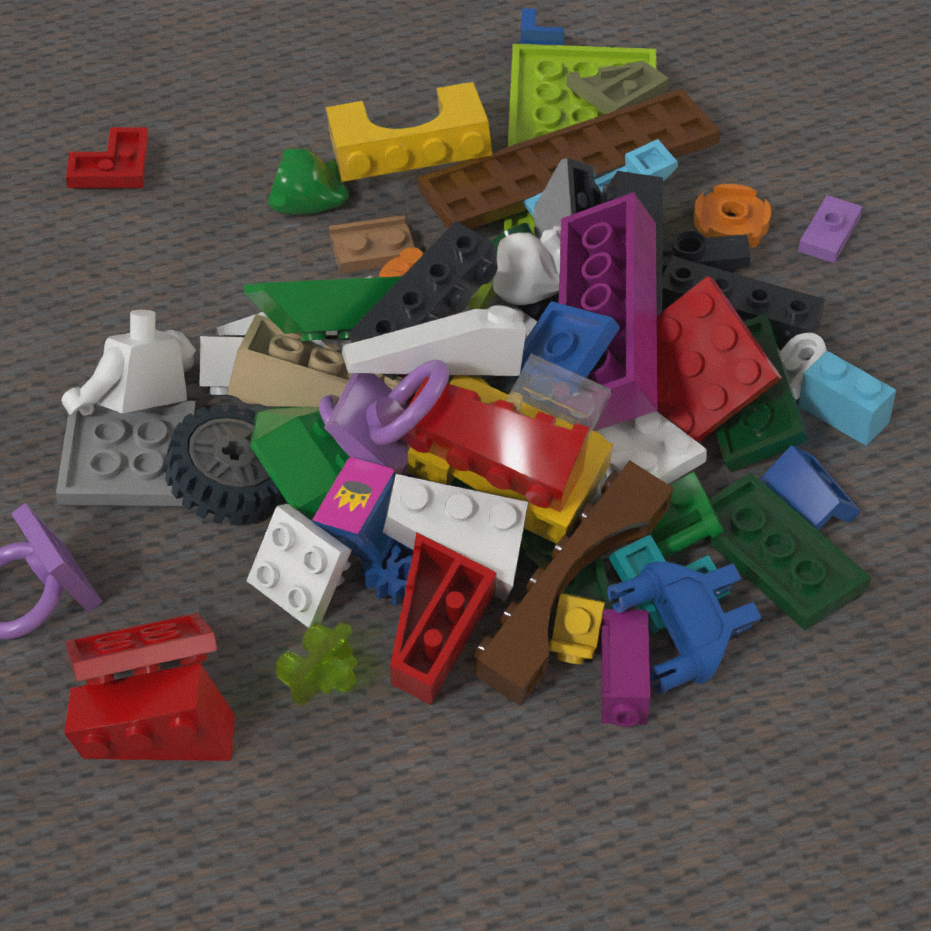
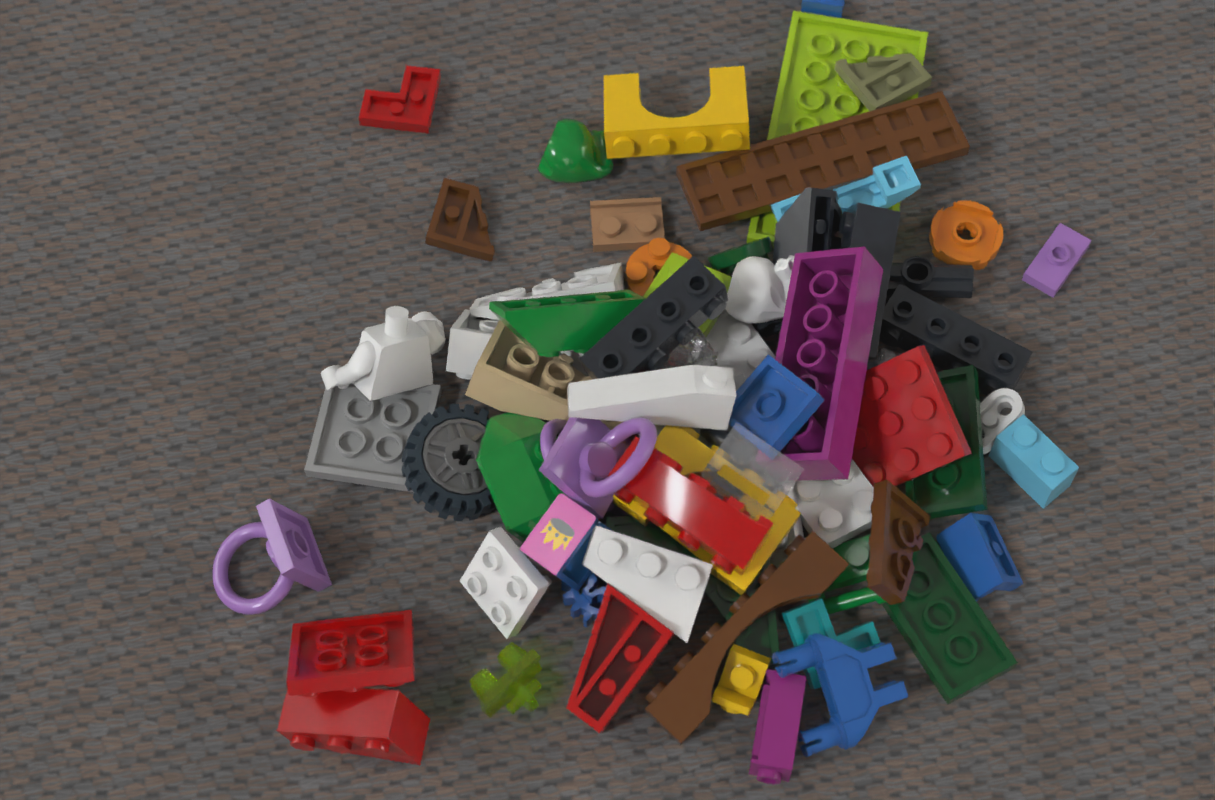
camera: 10 degrees right, 15 degrees up
none -> reddish brown wing [425,177,495,262]
none -> reddish brown wing [867,480,931,605]

